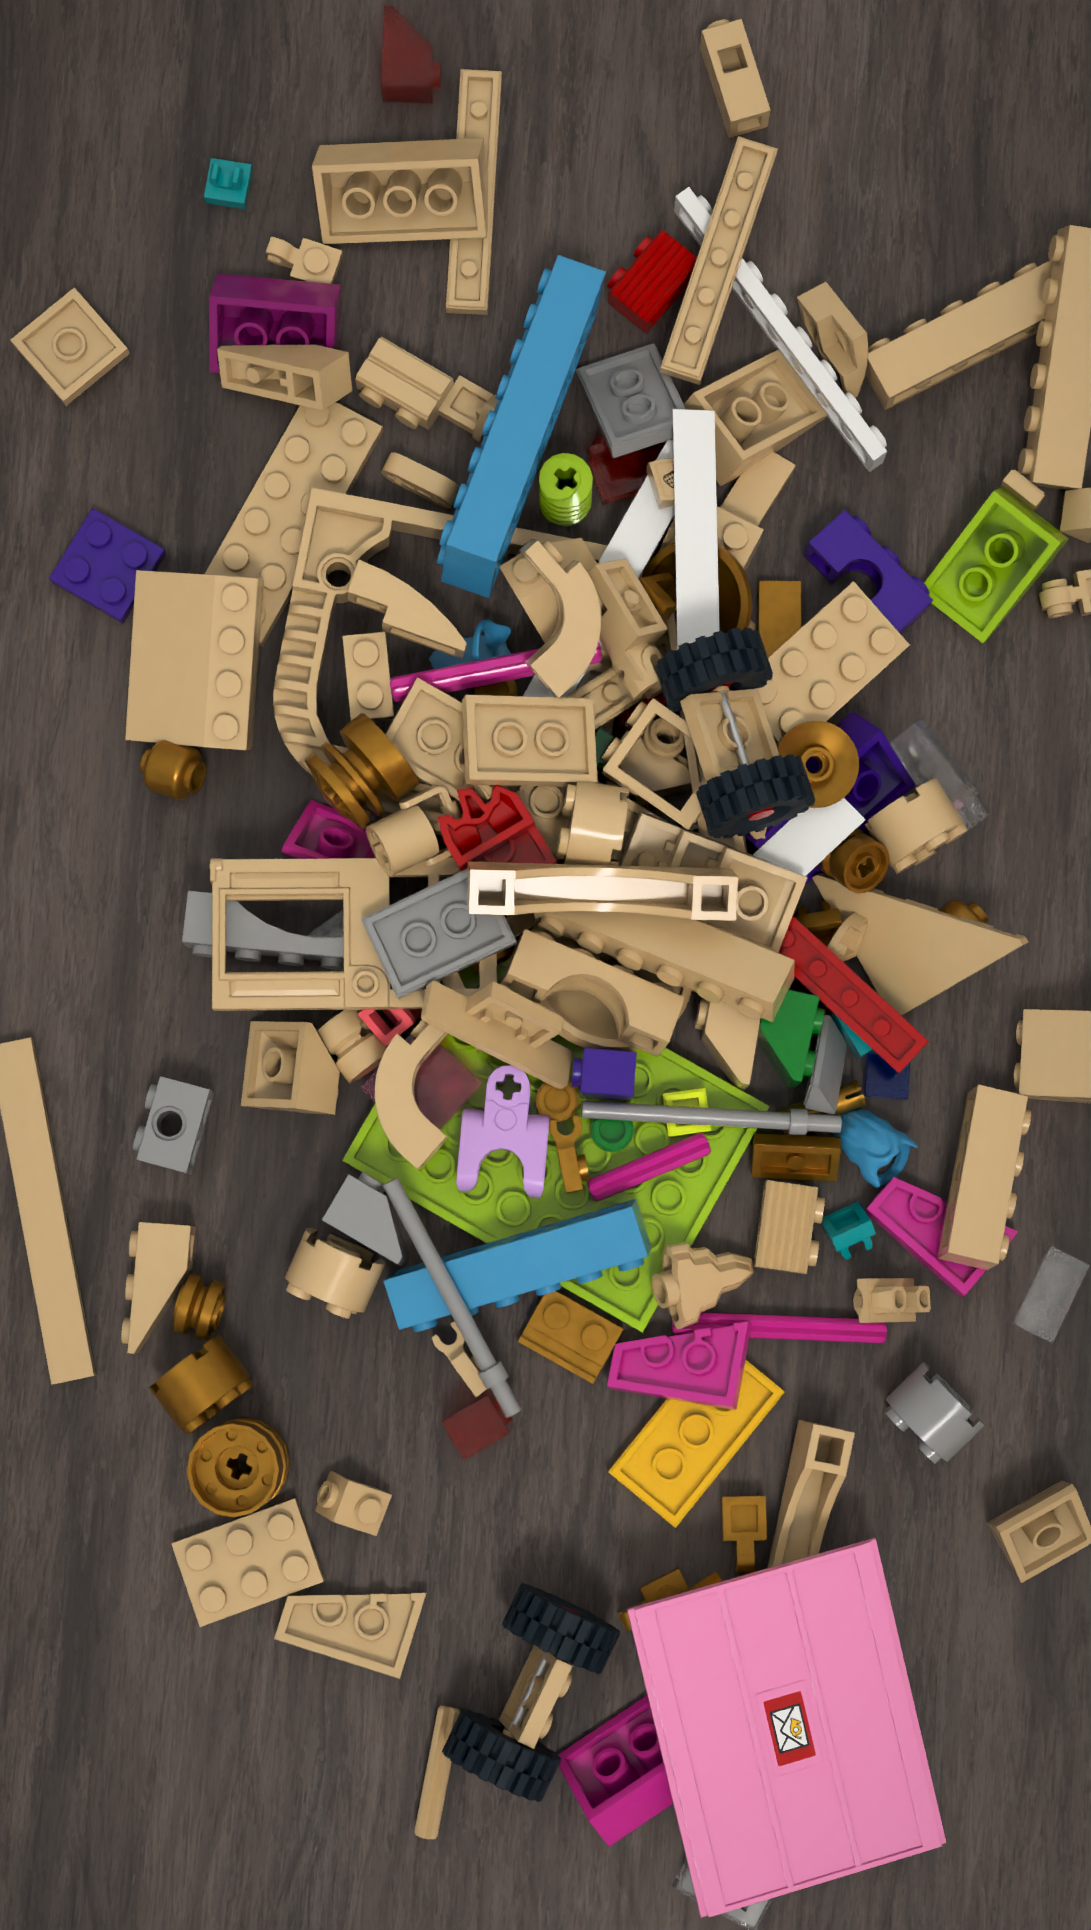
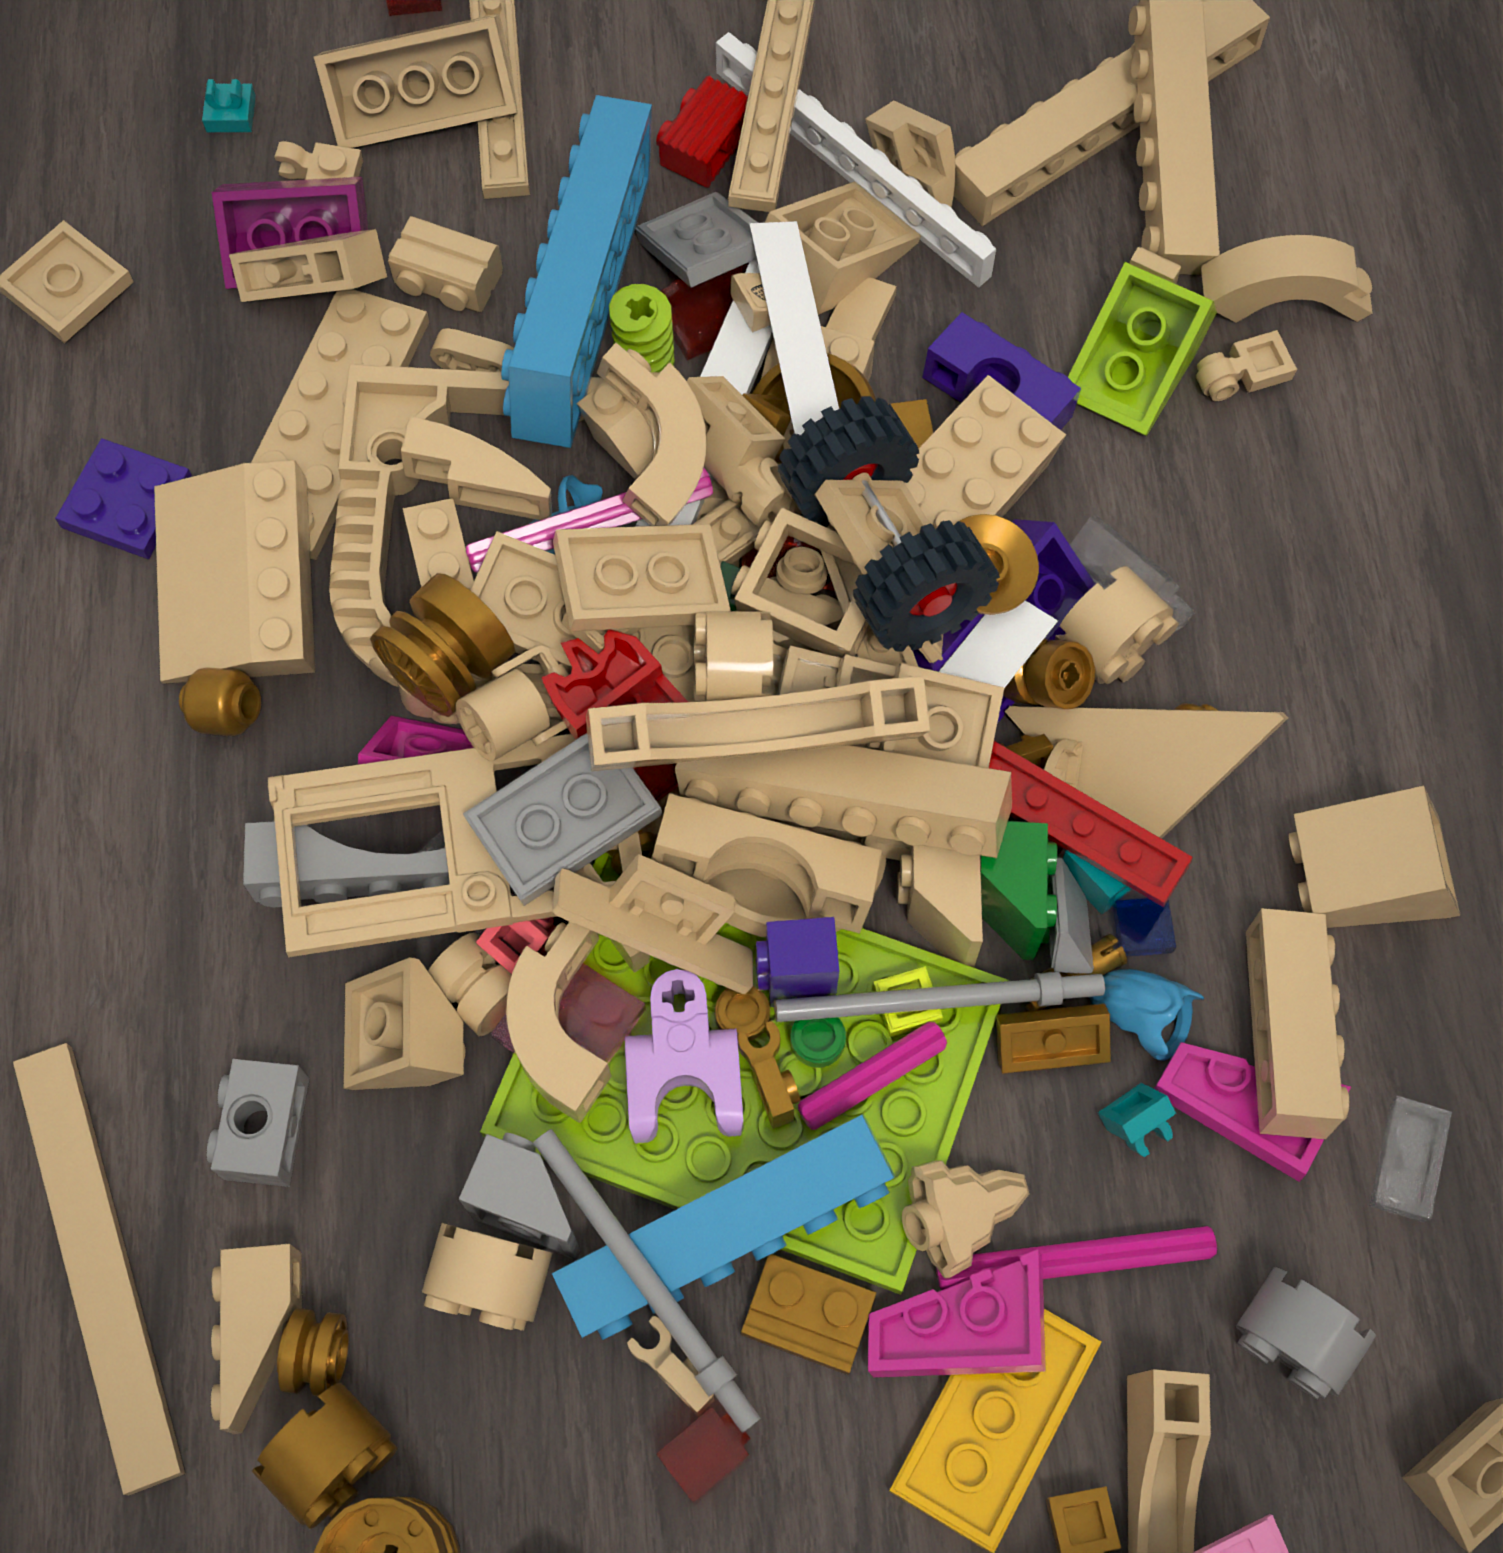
camera: 10 degrees left, 15 degrees down
tan tile [438,375,498,443] -> none
tan brick [753,1180,825,1274] -> none
tan hips [853,1278,931,1323] -> none

